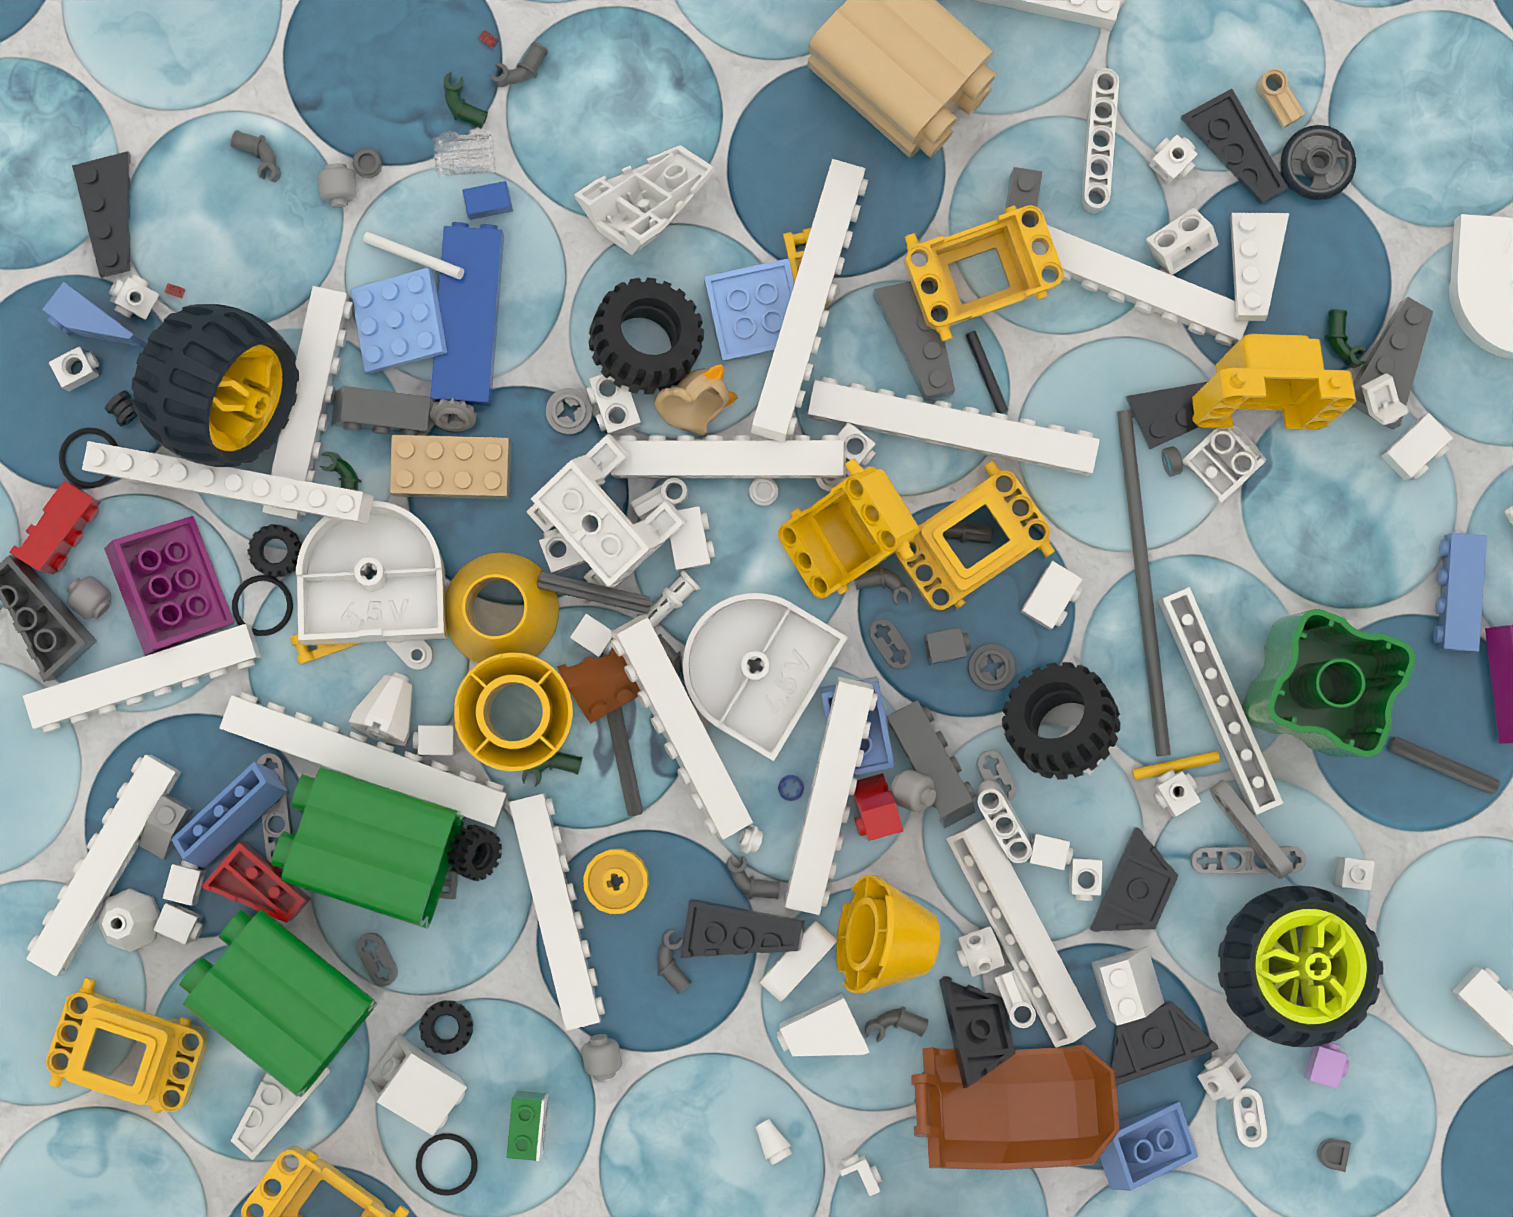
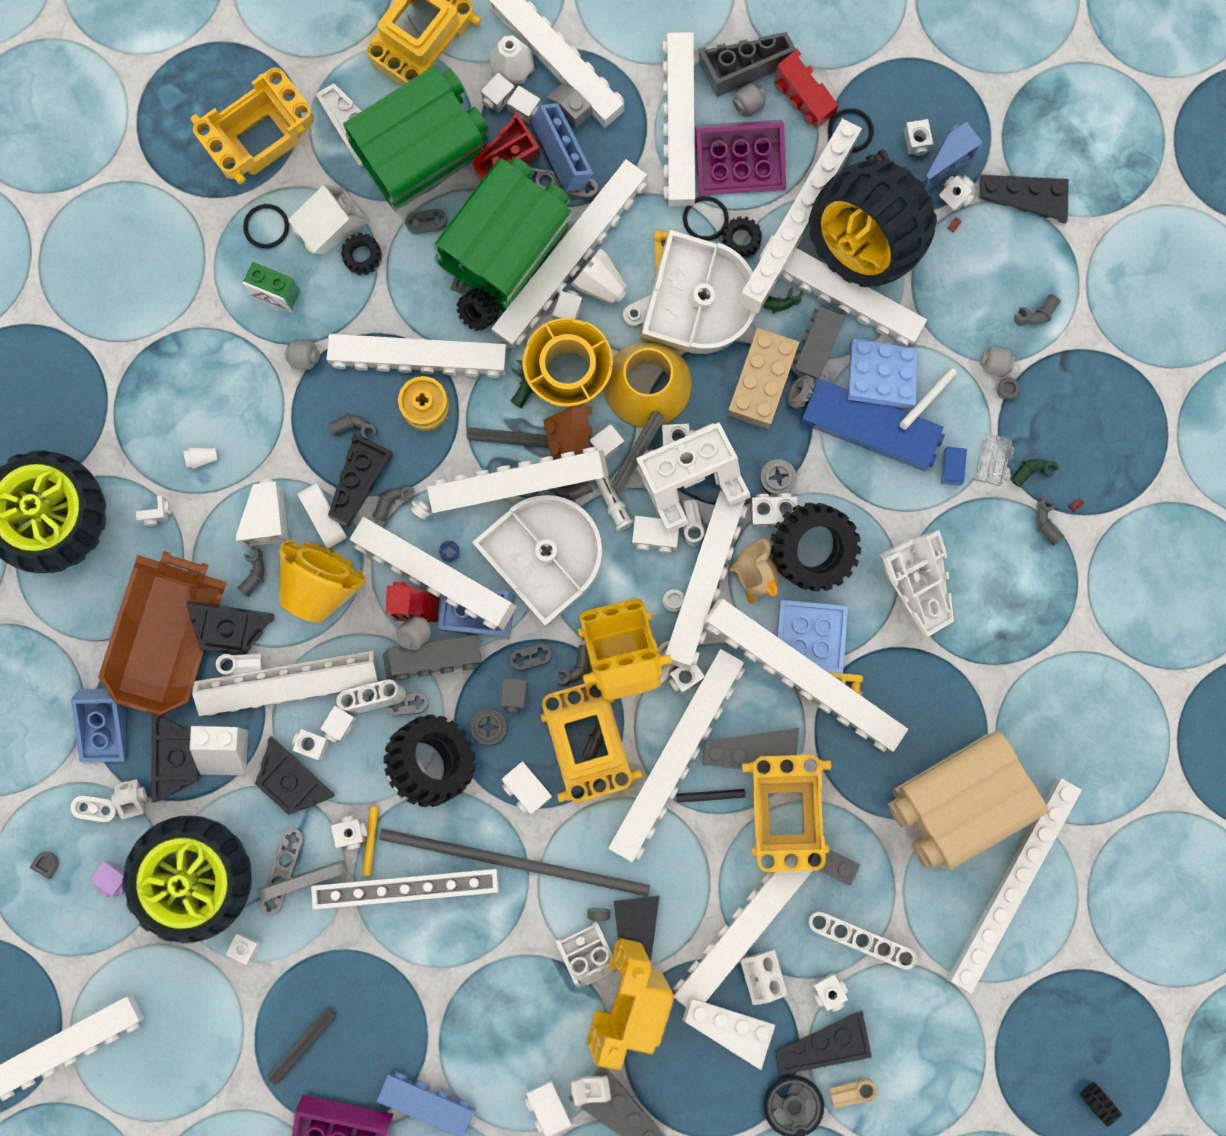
camera: 110 degrees right, 5 degrees down
white brick [956,926,1005,977] -> none
green brick [1242,609,1416,757] -> none
dark green piece [1324,309,1367,368] -> none

